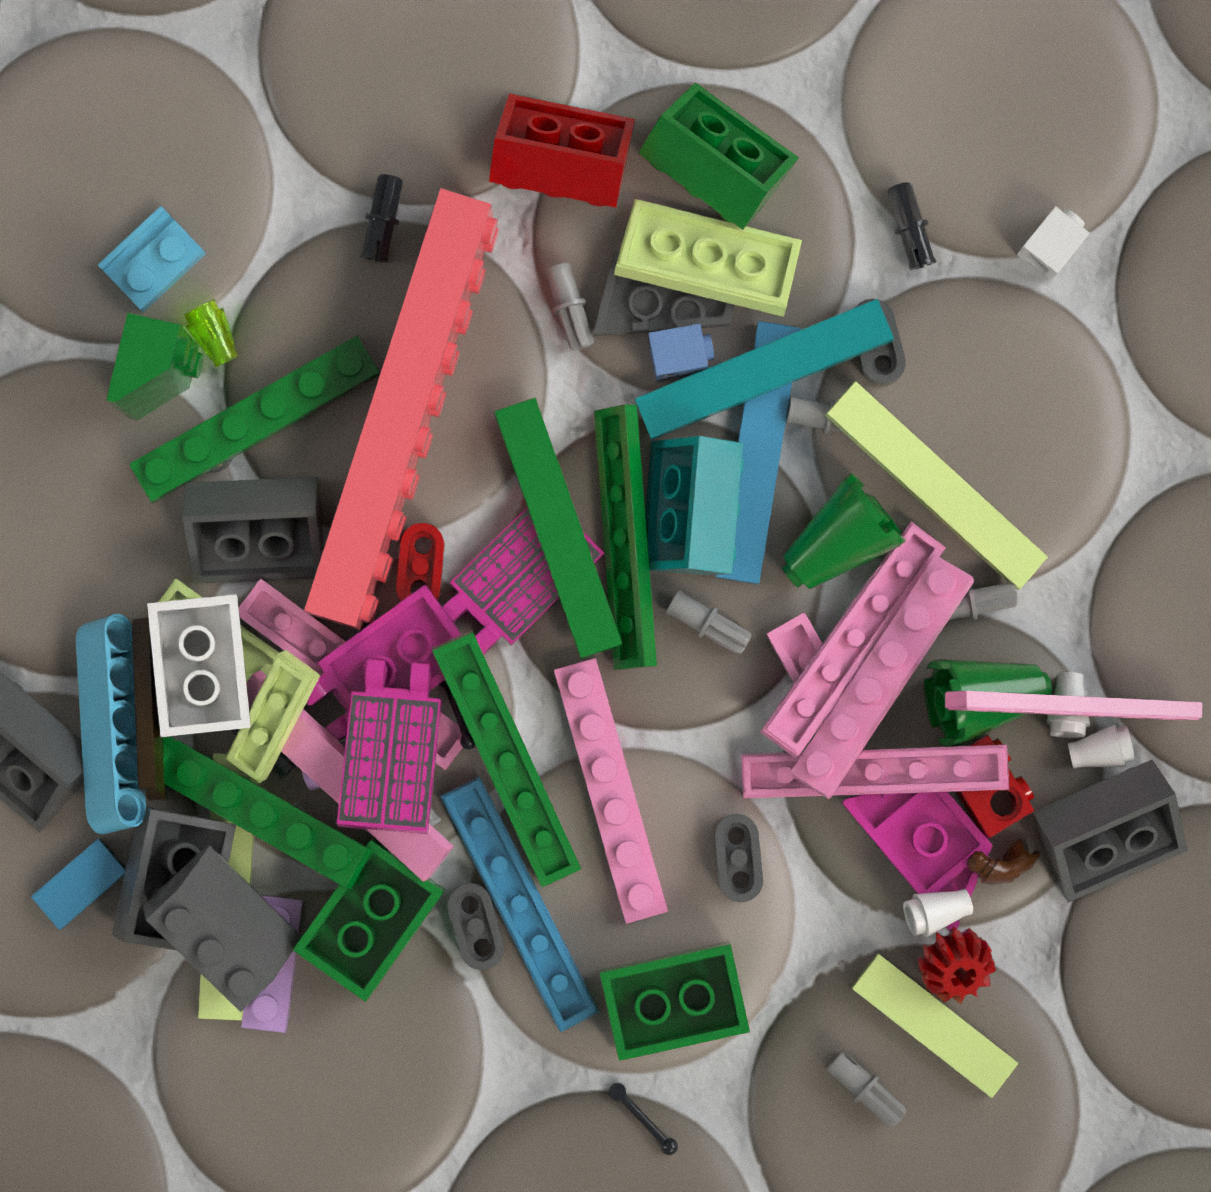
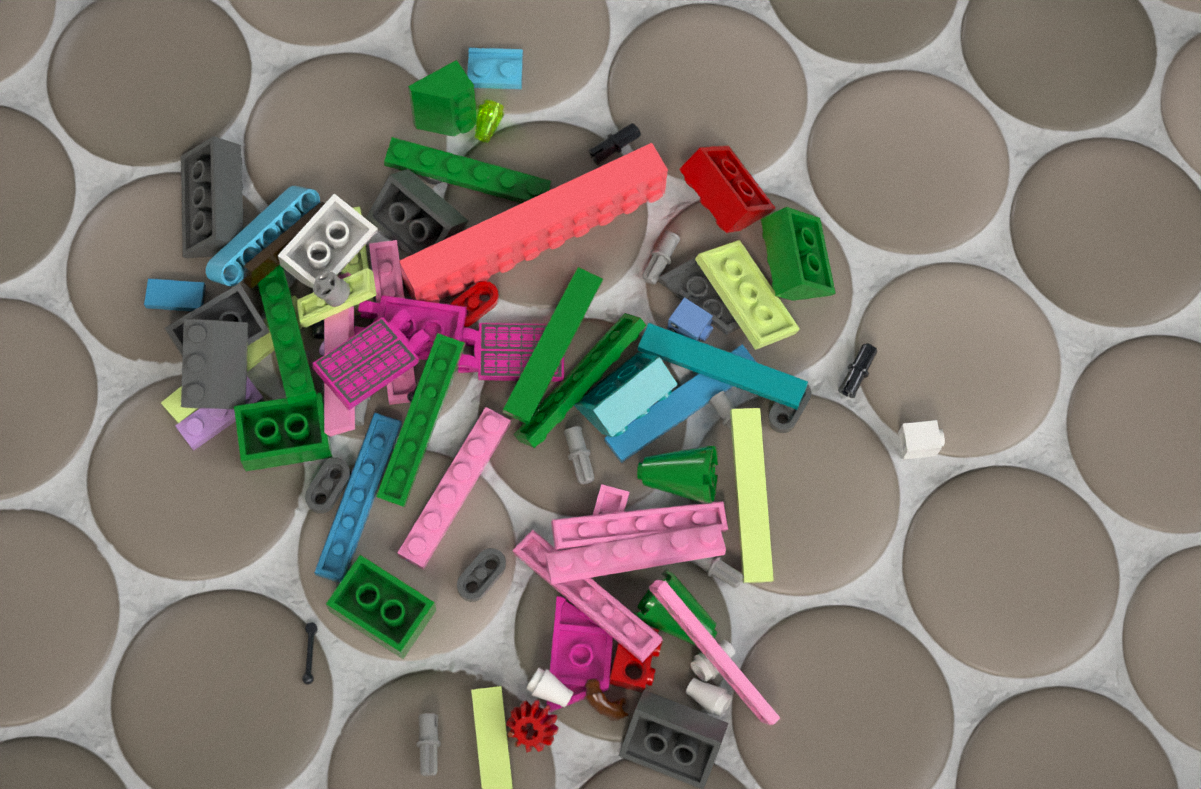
camera: 45 degrees right, 15 degrees down
none -> light grey wheel [313,271,350,307]

